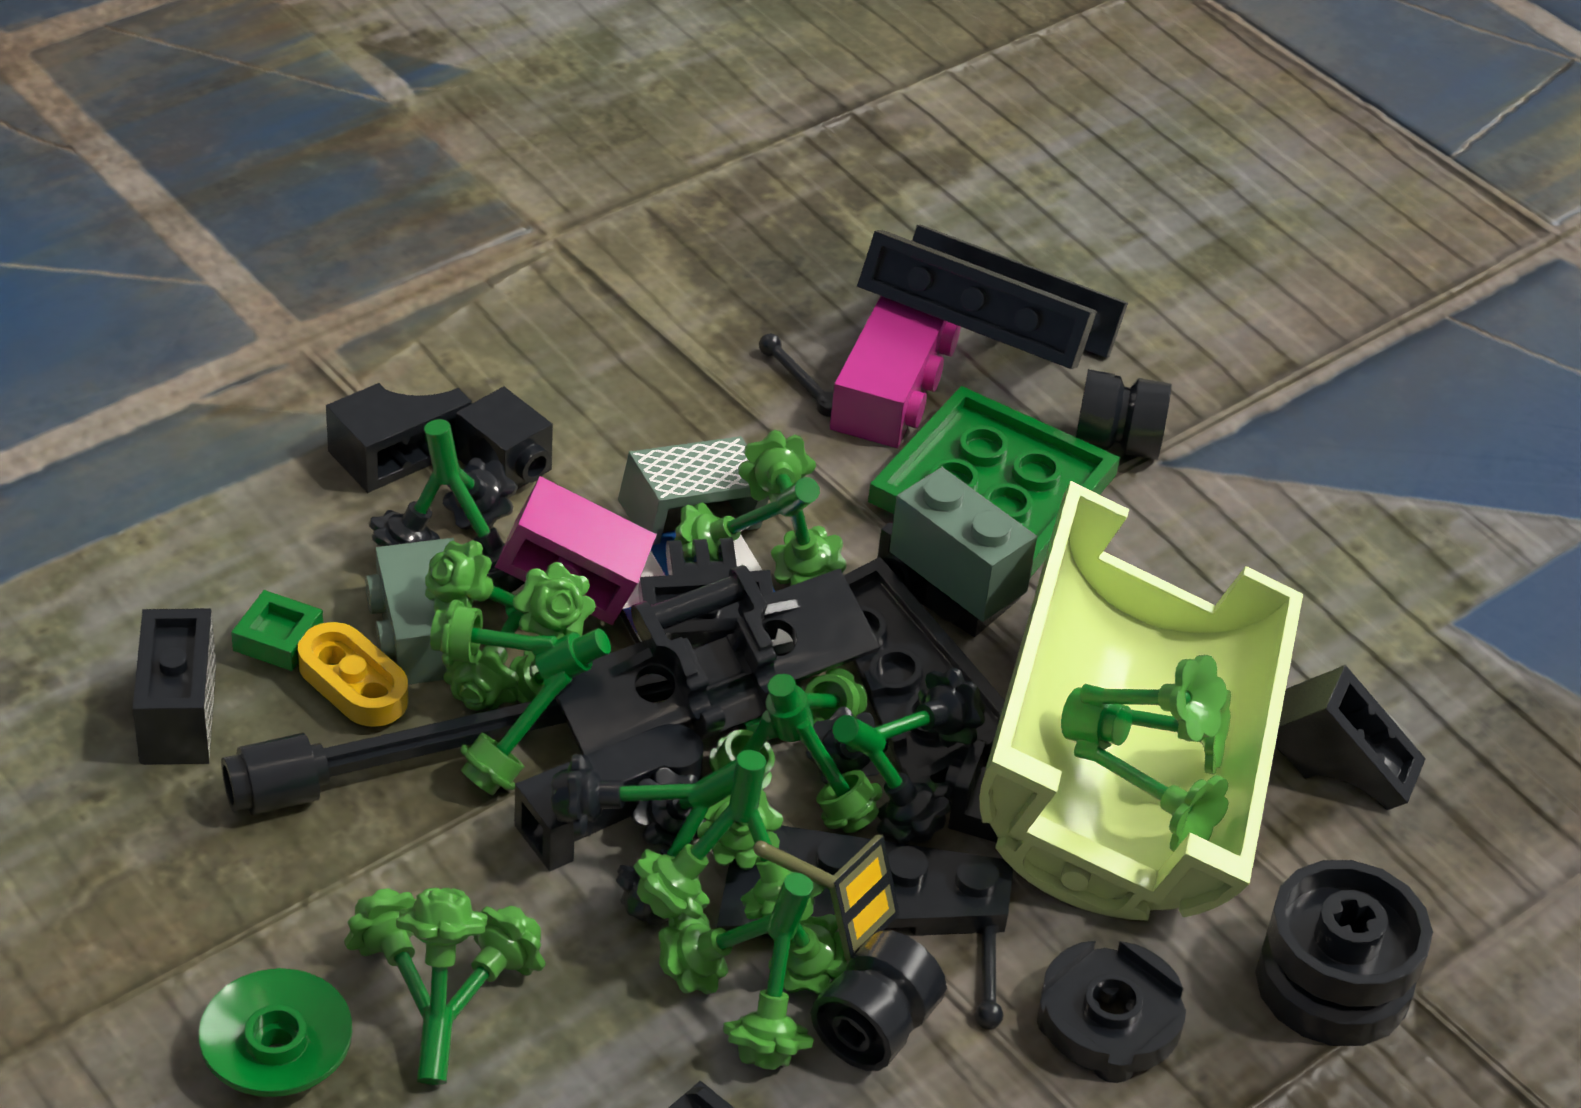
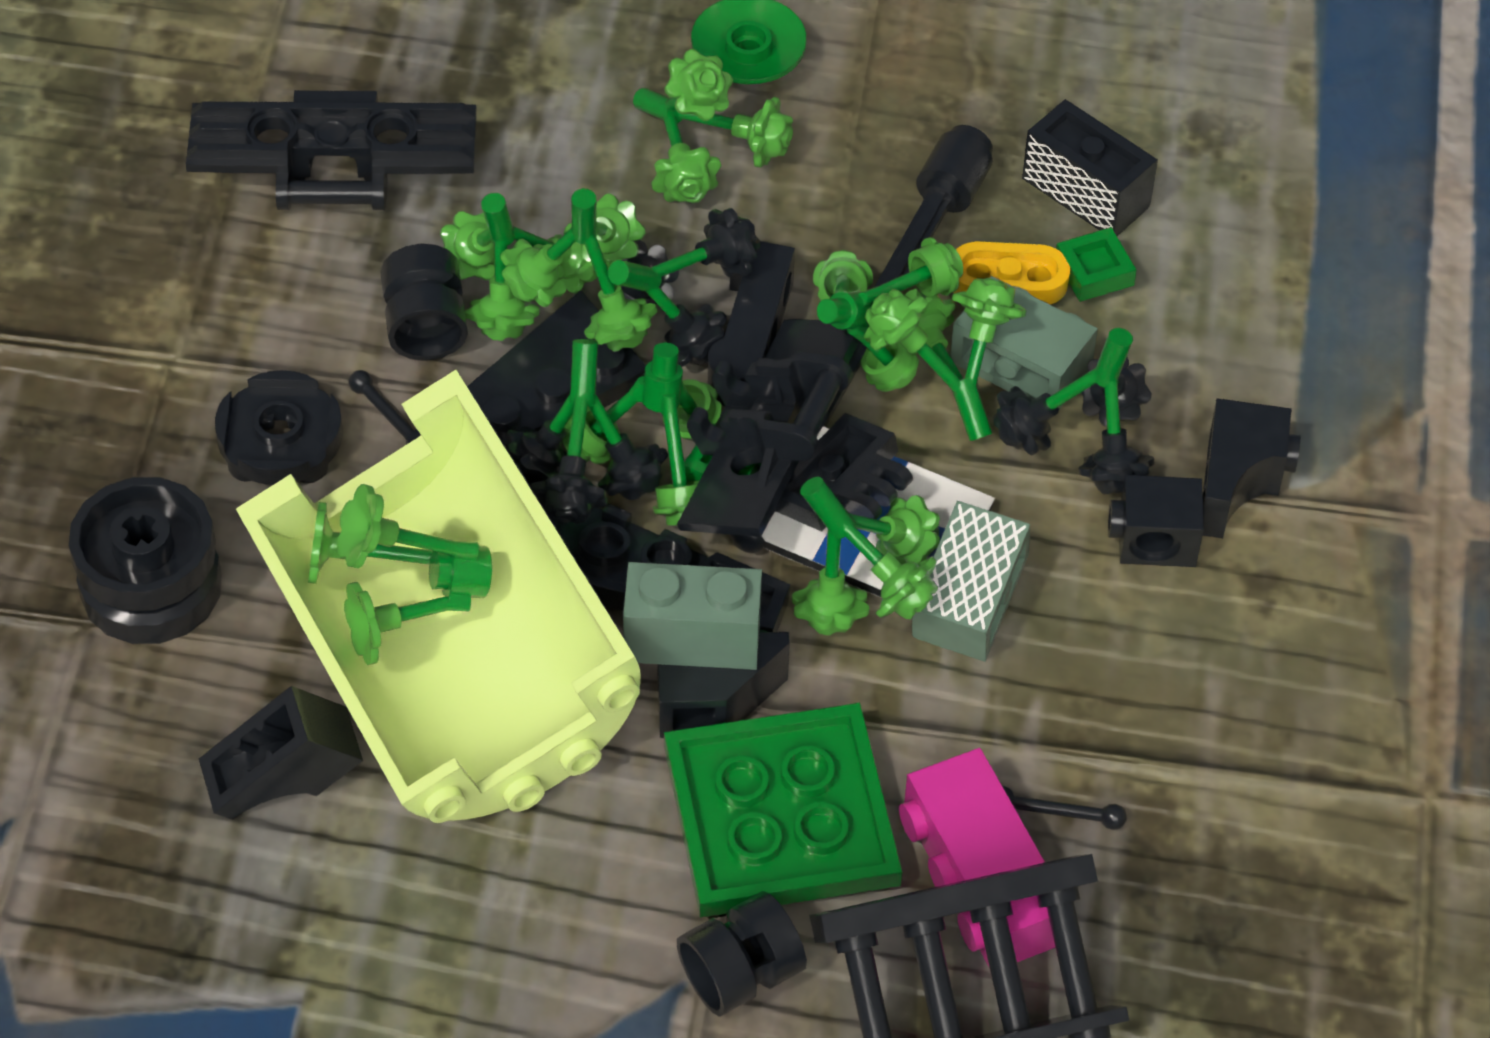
camera: 140 degrees right, 10 degrees up
brick [495,476,657,625] -> none
piece [753,834,900,961] -> none

